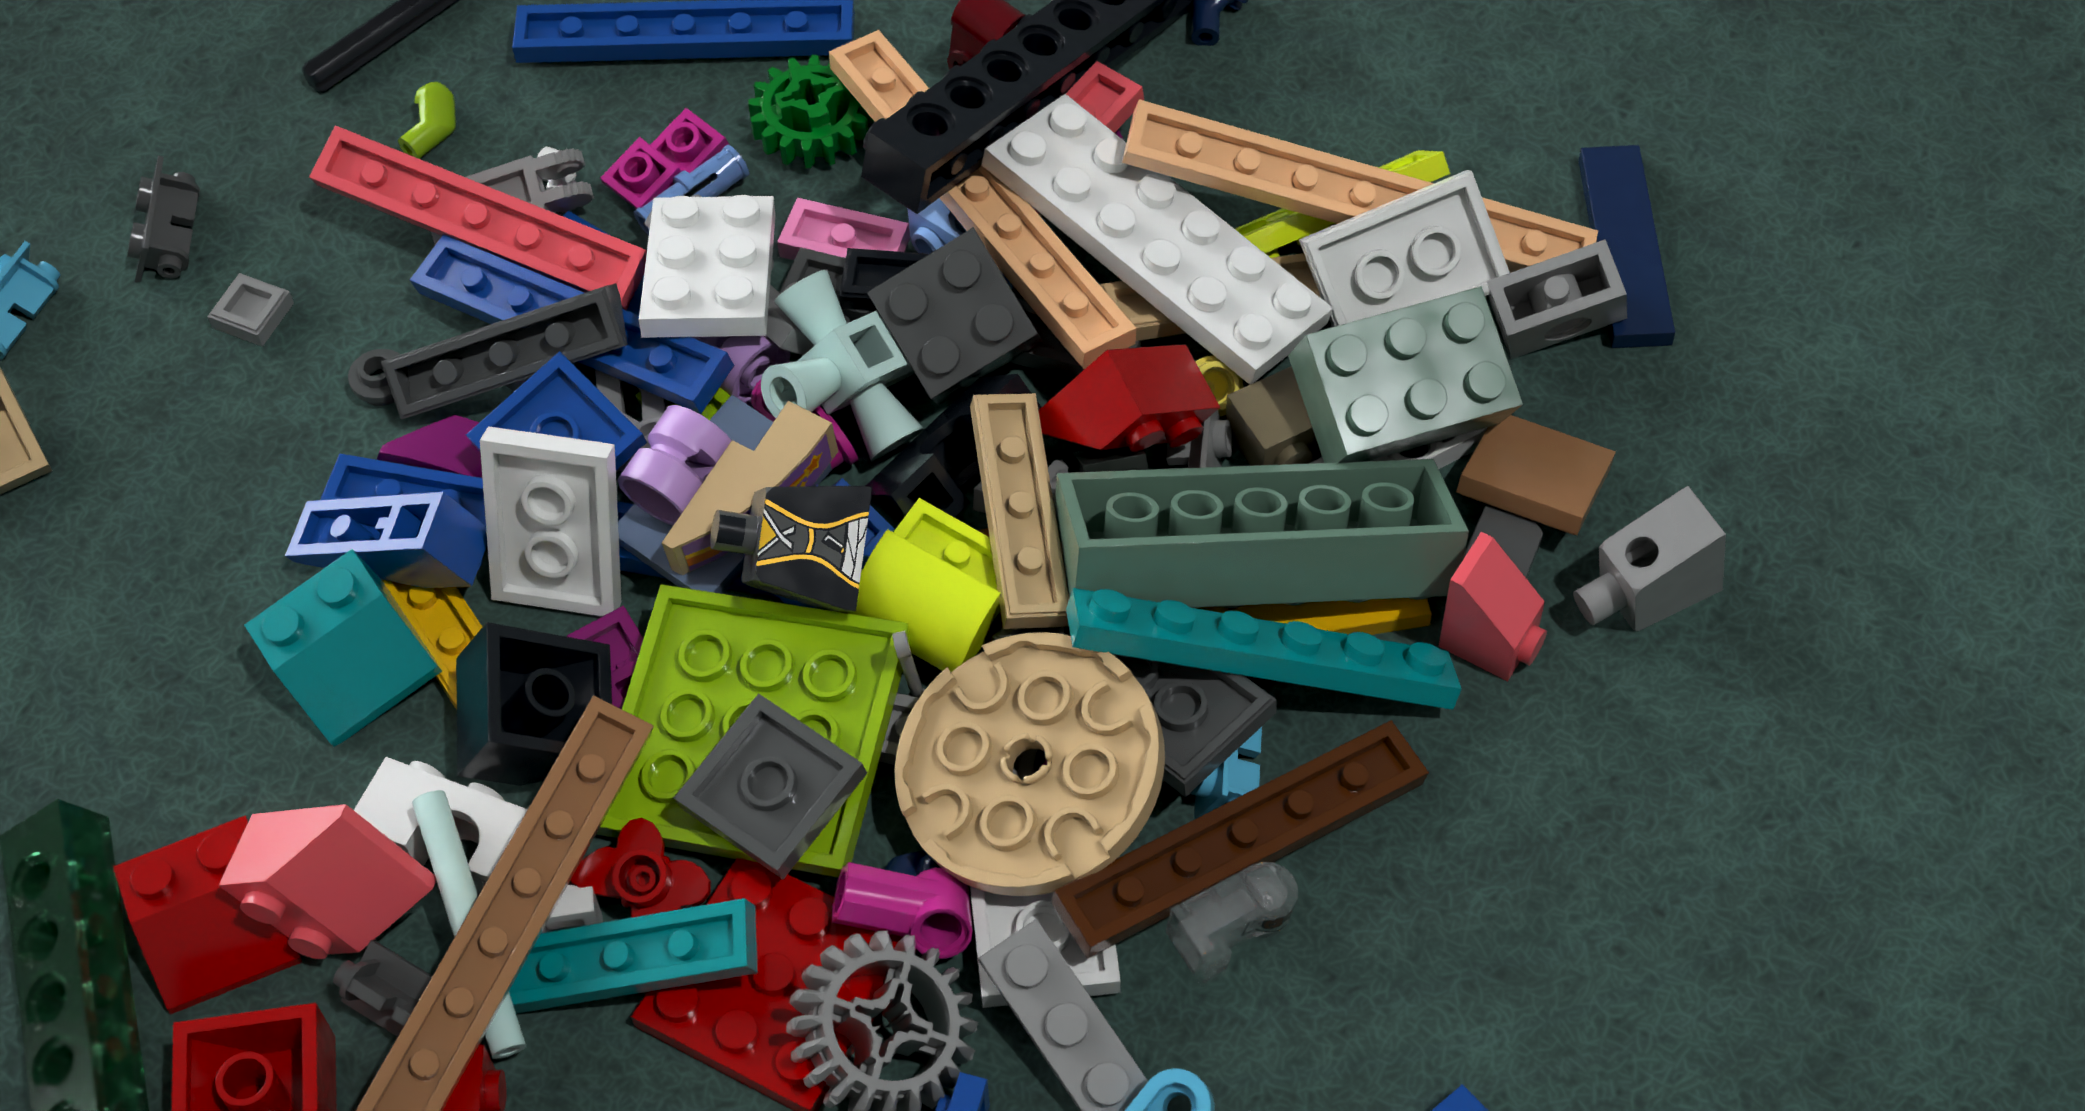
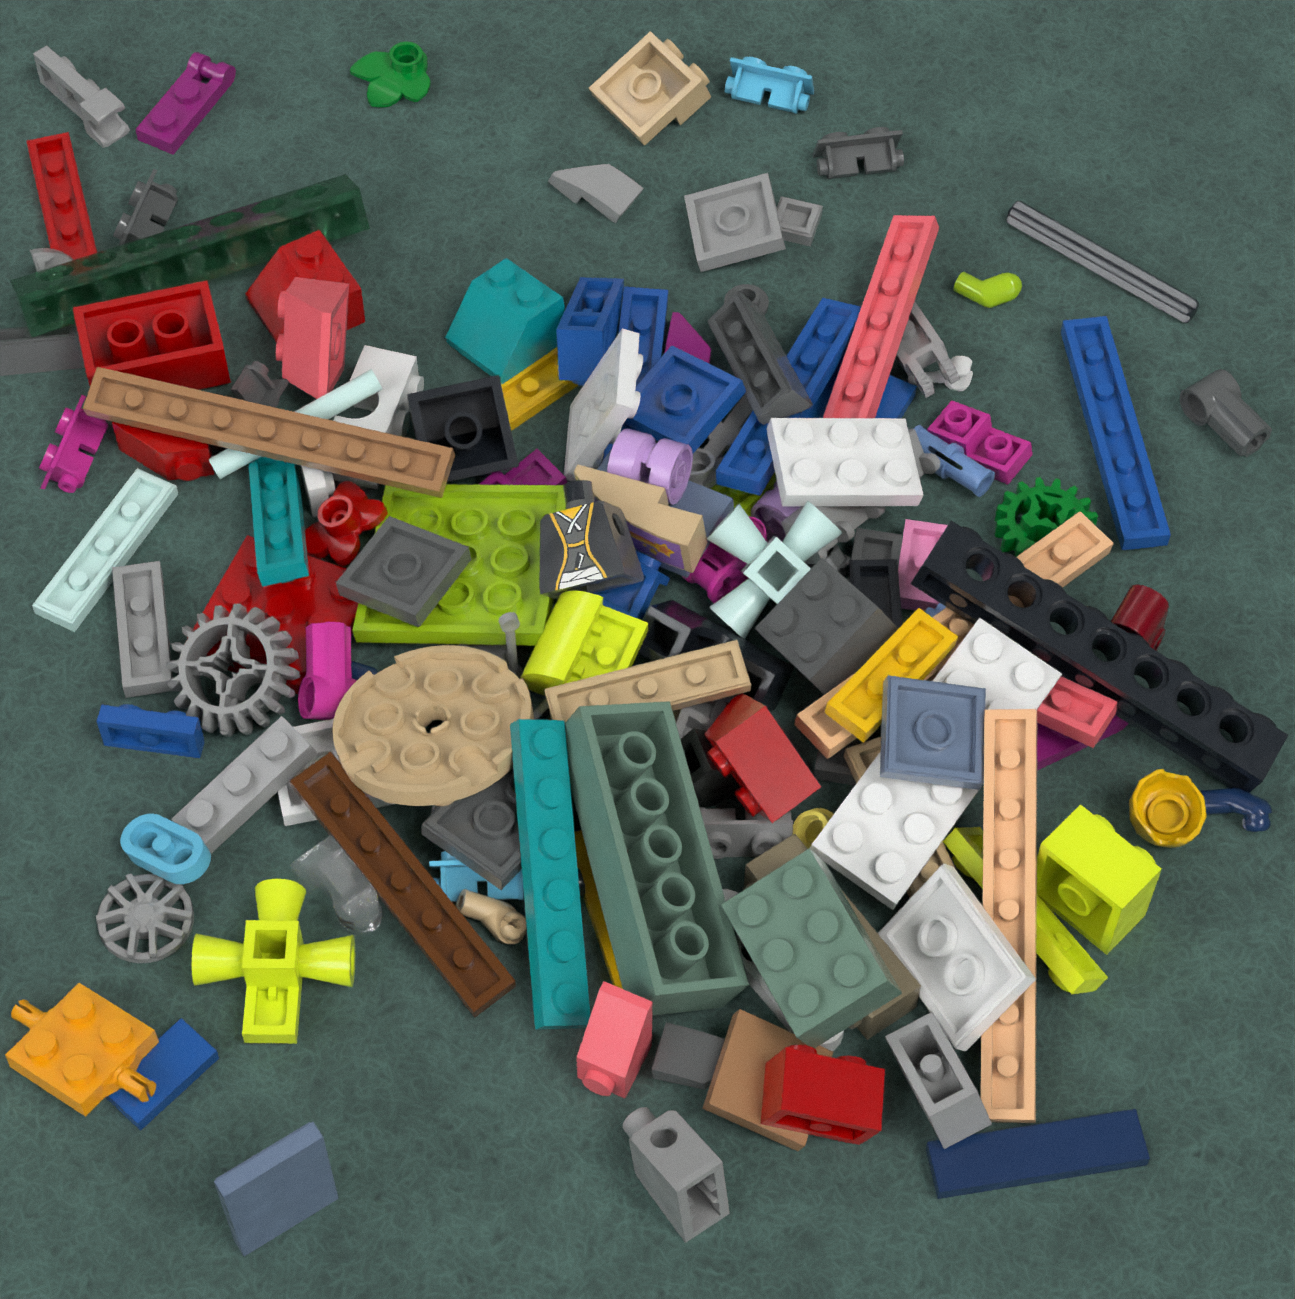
camera: 80 degrees right, 0 degrees up
none -> neon yellow brick [192,879,355,1044]
none -> sand blue tile [214,1122,339,1256]
none -> tan arm [456,889,527,944]
none -> light grey slope [548,164,644,223]
none -> light grey plate [684,173,786,272]
none -> red brick [761,1045,885,1145]
none -> yellow plate [824,608,958,743]
none -> sand blue tile [880,675,986,790]
none -> neon yellow brick [1037,804,1162,955]
none -> yellow hair [1129,769,1207,848]

